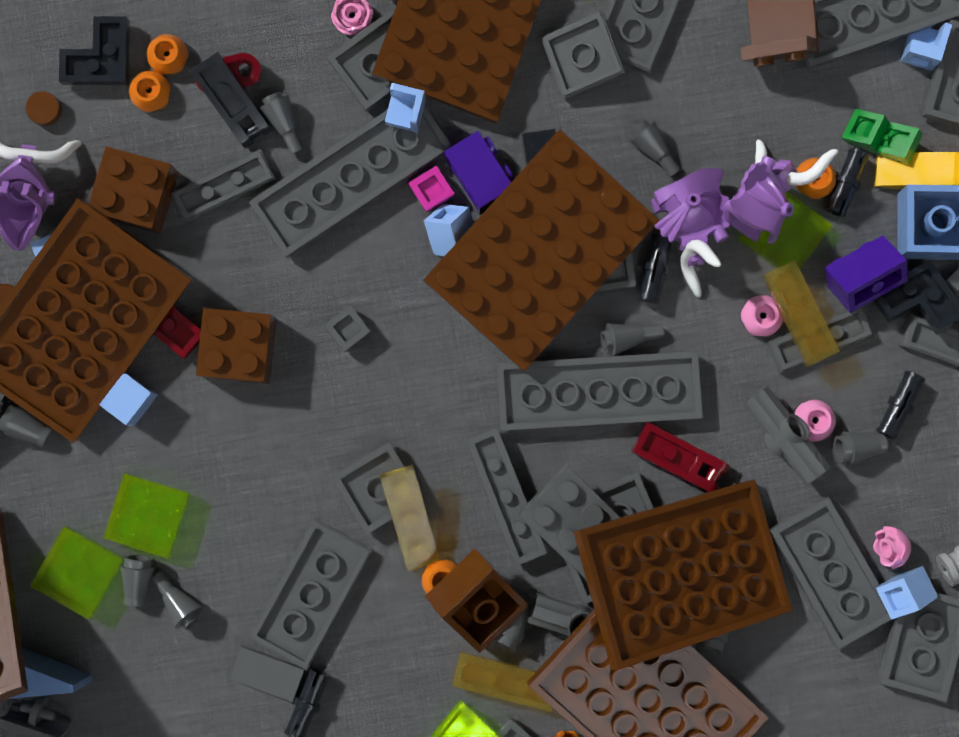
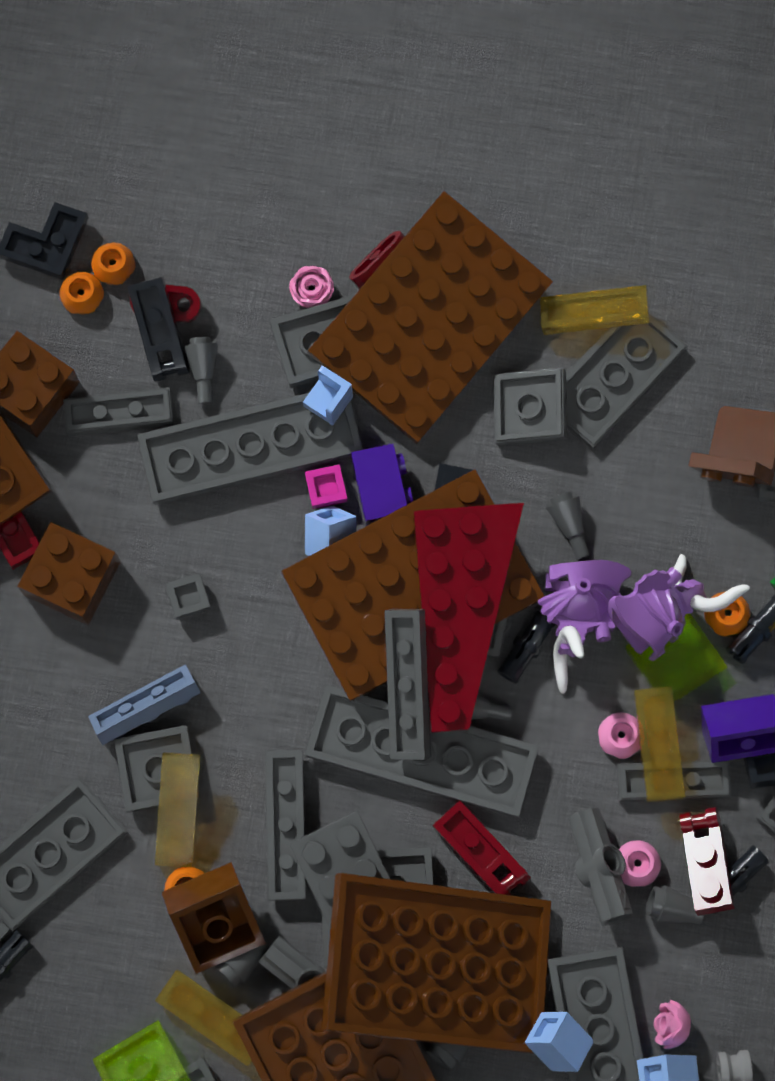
camera: 25 degrees right, 10 degrees down
none -> sand blue plate [88,664,201,745]
none -> dark grey plate [385,609,430,760]
none -> dark red wing [413,503,524,733]
none -> light blue panel [525,1012,593,1072]
none -> plate [679,807,735,916]

